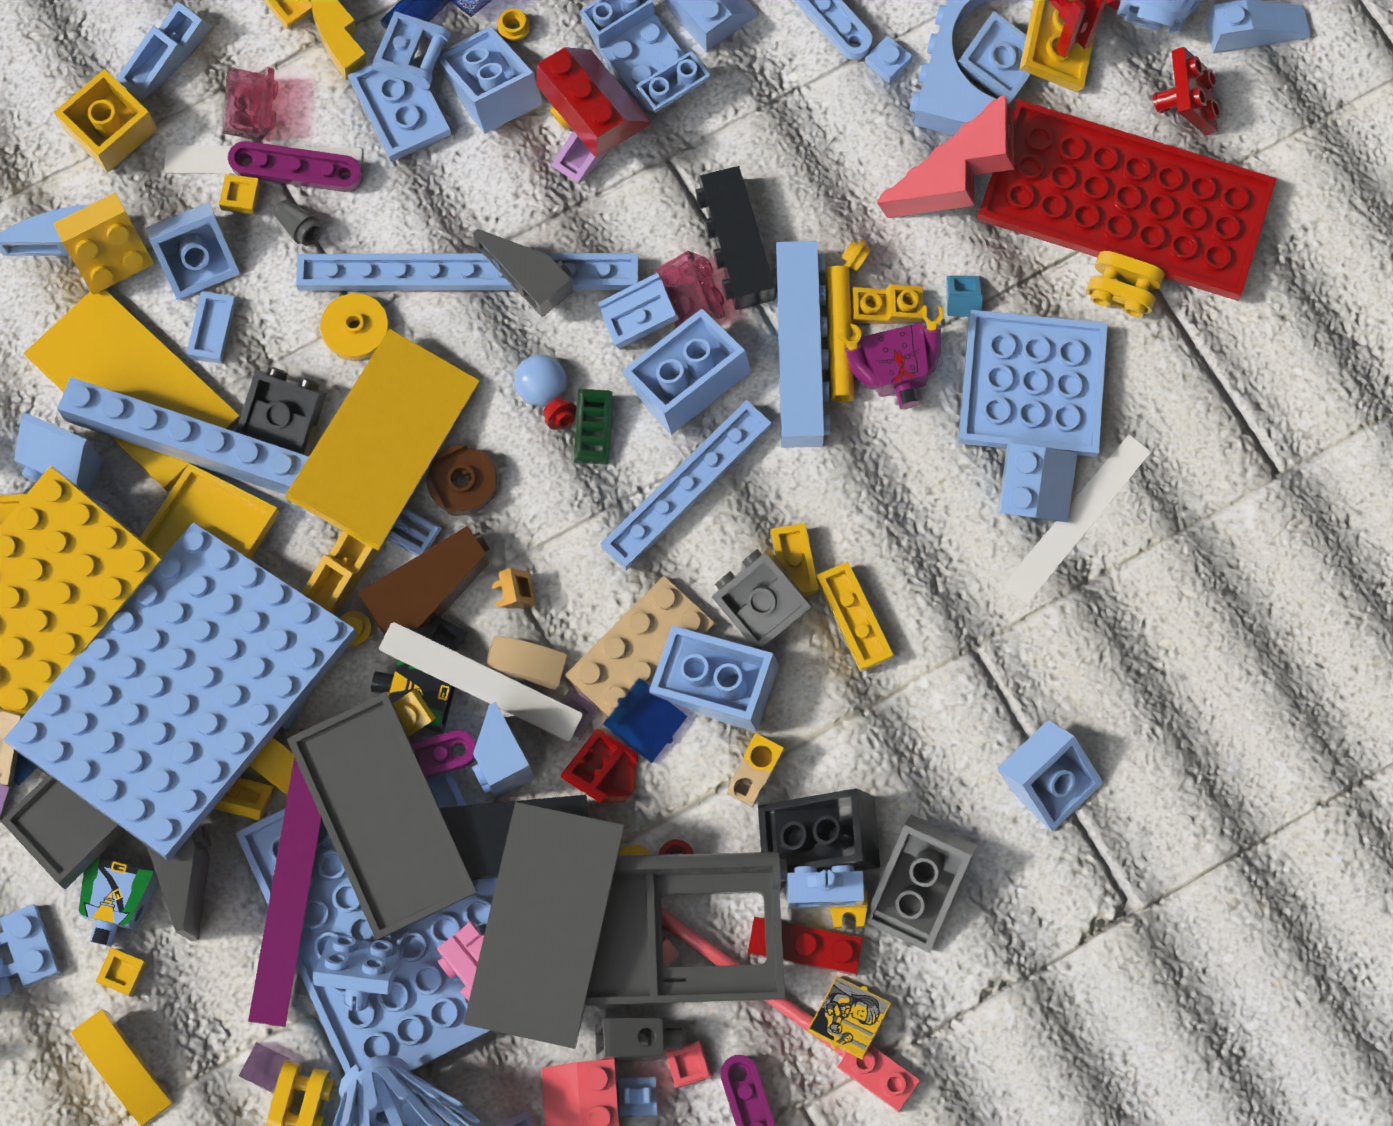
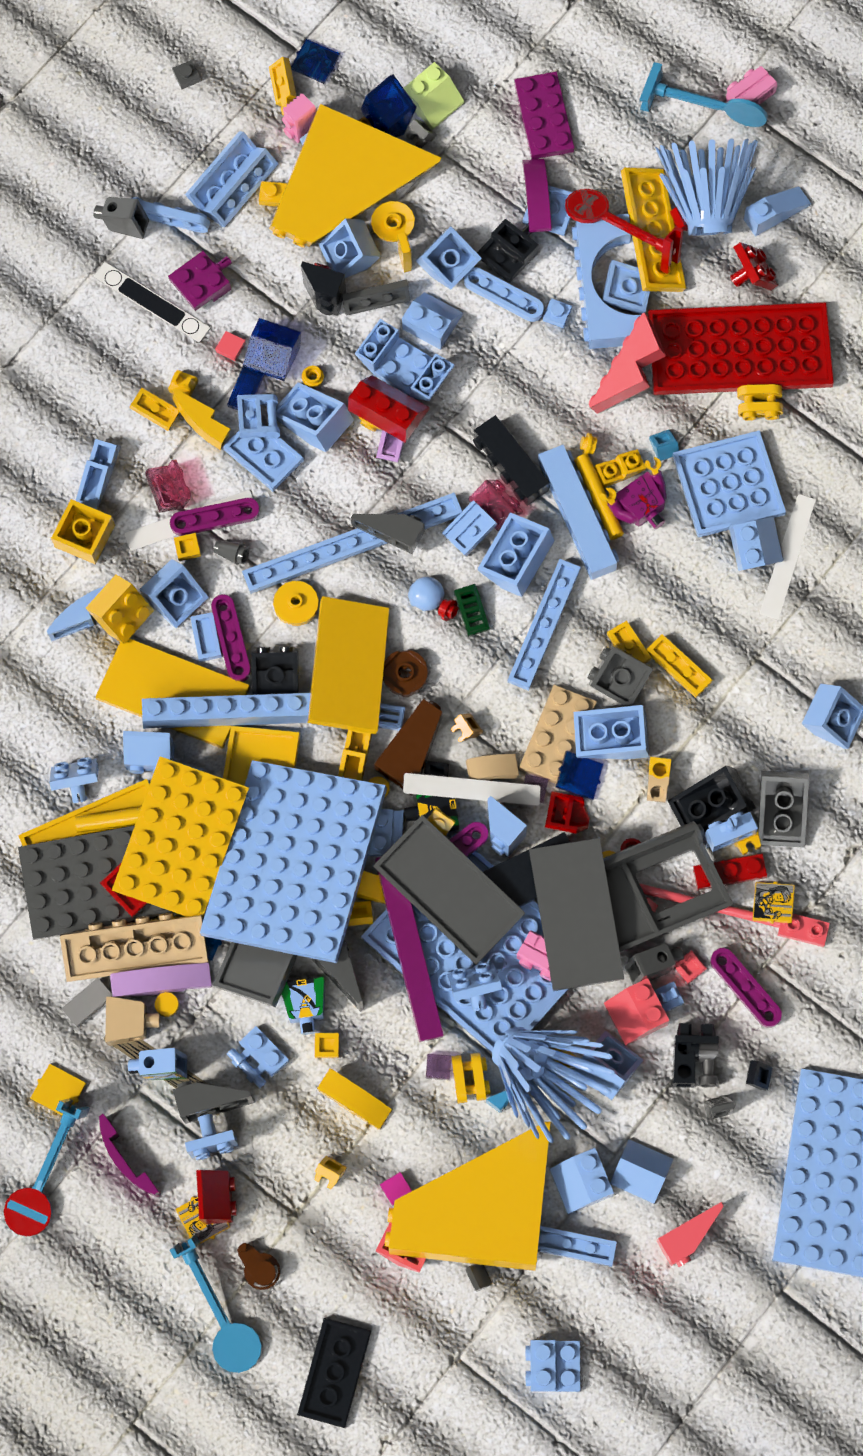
camera: 20 degrees left, 0 degrees up
none -> magenta plate [211,594,251,682]
none -> light blue plate [368,809,404,857]

